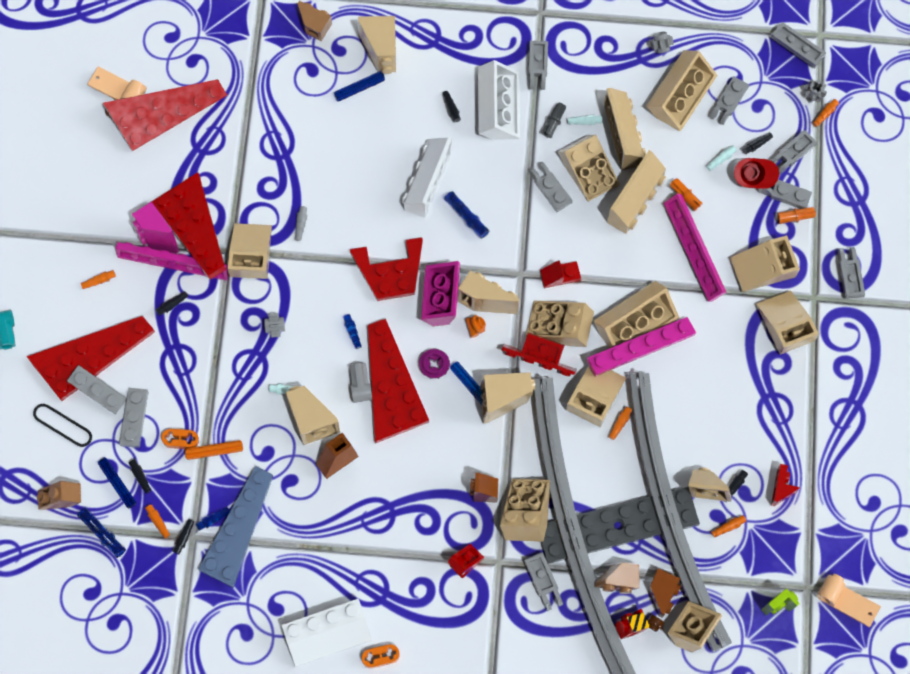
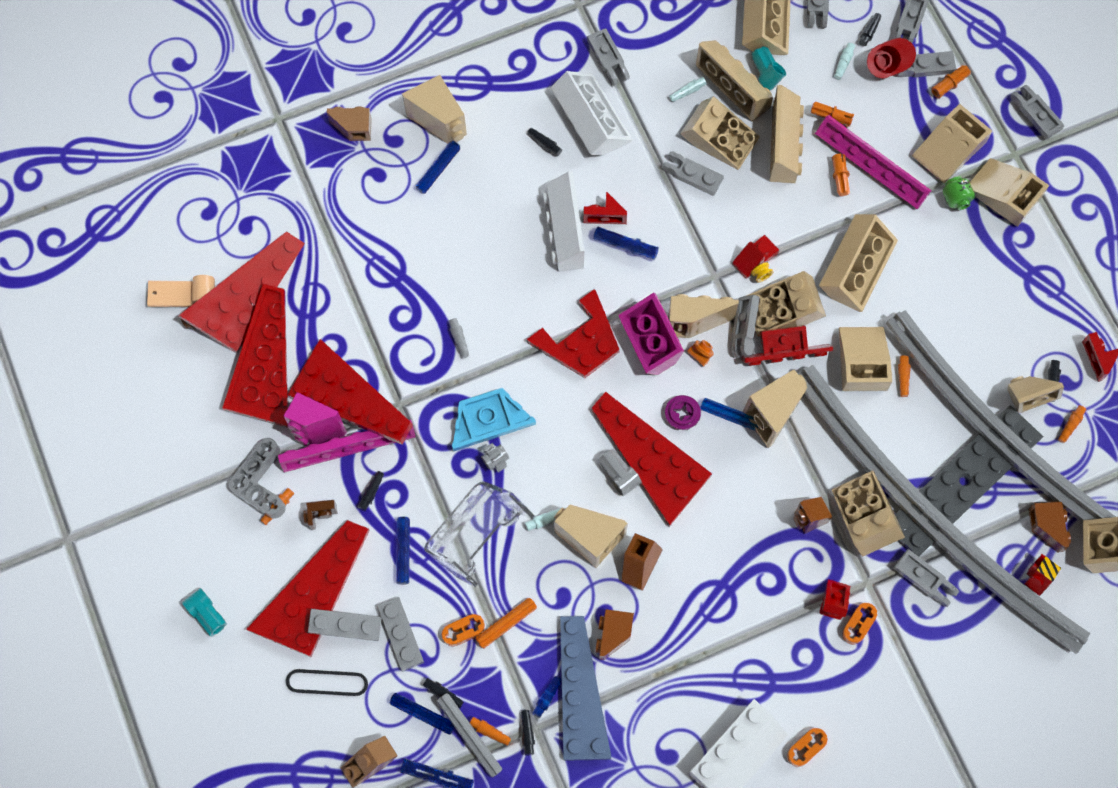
camera: 25 degrees left, 0 degrees up
tan slope [228,223,272,279] -> none
clear blue animal [343,314,362,349] -> none
dark grey axle [541,102,566,138] -> none
dark pink plate [586,317,696,377] -> none
slope [595,562,639,594] -> none
reddish brown plate [647,614,665,632] -> none
none -> red wing [222,283,288,428]
none -> light grey beam [229,438,286,519]
none -> reddish brown bracket [303,500,338,530]
none -> clear blue axle [396,516,410,585]
none -> clear windscreen [424,481,535,587]
none -> light grey axle [437,693,502,777]
none -> medium azure wing [452,388,536,451]
none -> red slope [583,192,627,225]
none -> dark orange slope [595,609,634,661]
none -> light grey hinge [731,295,760,358]
none -> yellow bush [751,262,774,283]
none -> teal piece [752,46,786,90]
none -> orange axle [832,154,850,197]
none -> orange beam [842,603,877,645]
none -> bright green head [943,176,975,210]

